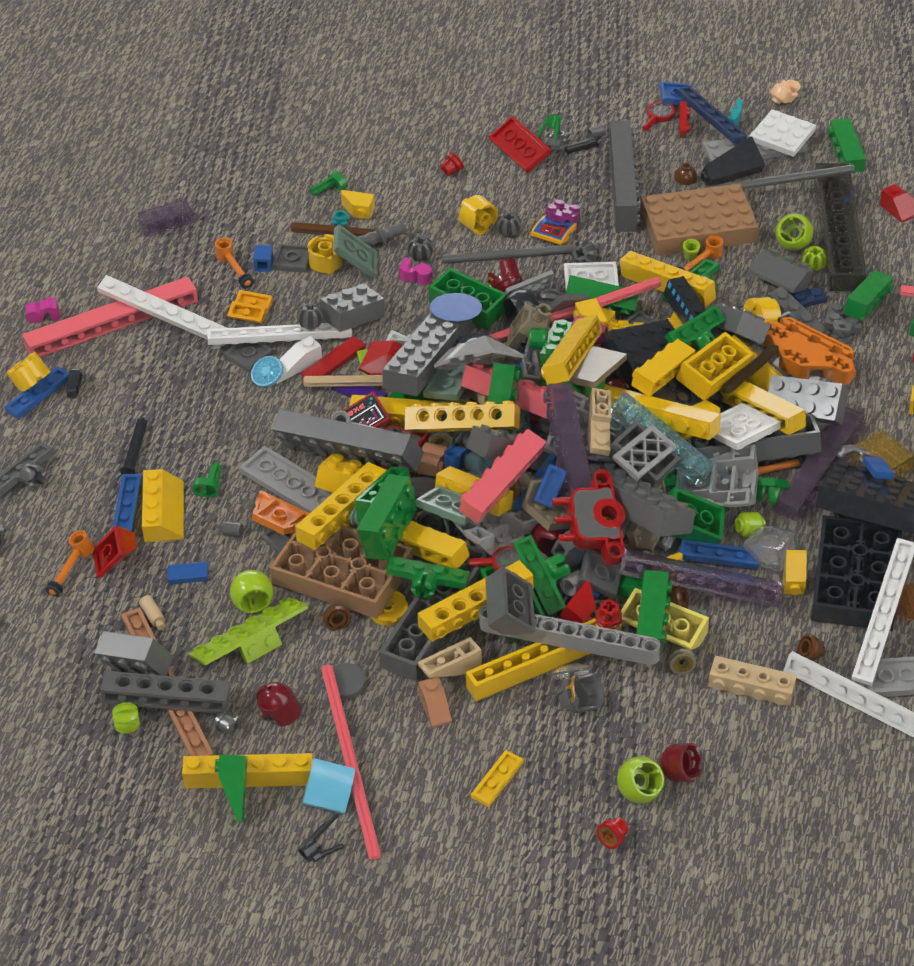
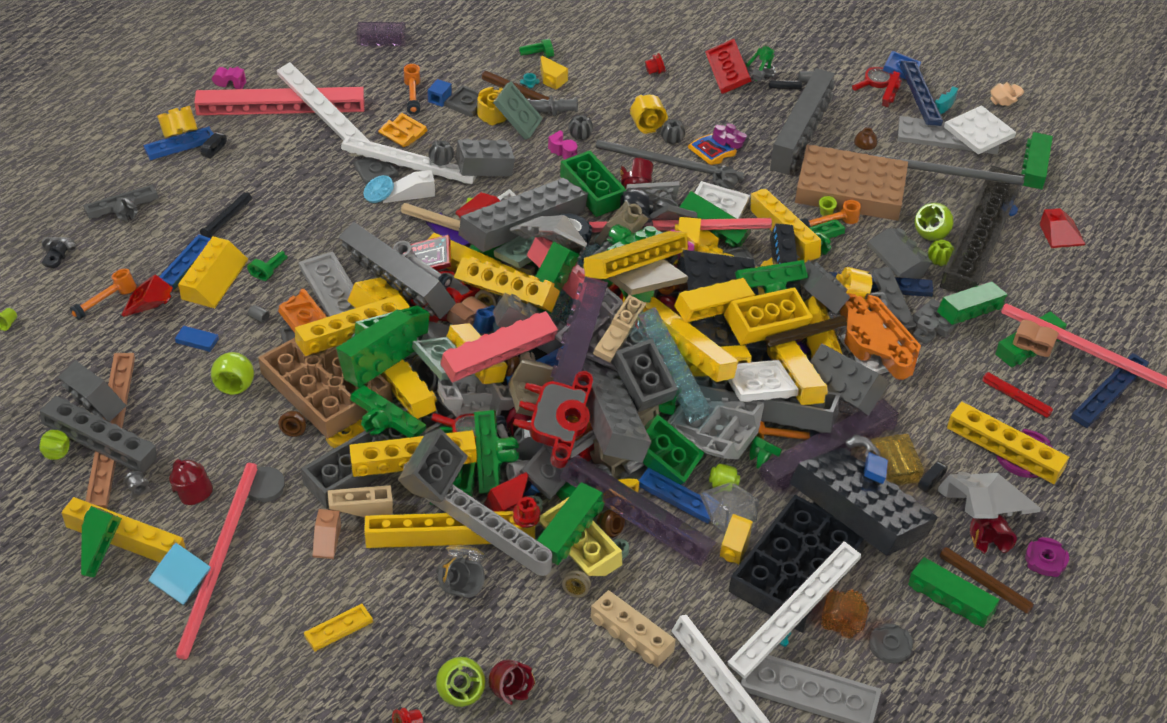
camera: 20 degrees right, 0 degrees up
tan cylinder [139,595,165,630] -> none
lime bracket [189,597,308,665] -> none
black plant [298,812,344,862] -> none
red tile [301,336,366,378] -> none
sticker [430,293,482,321] -> none
blue tile [534,464,568,508] -> none
light grey window [612,424,677,481] -> none
black slope [701,136,765,186] -> none
reddish brown brick [797,633,825,661] -> none

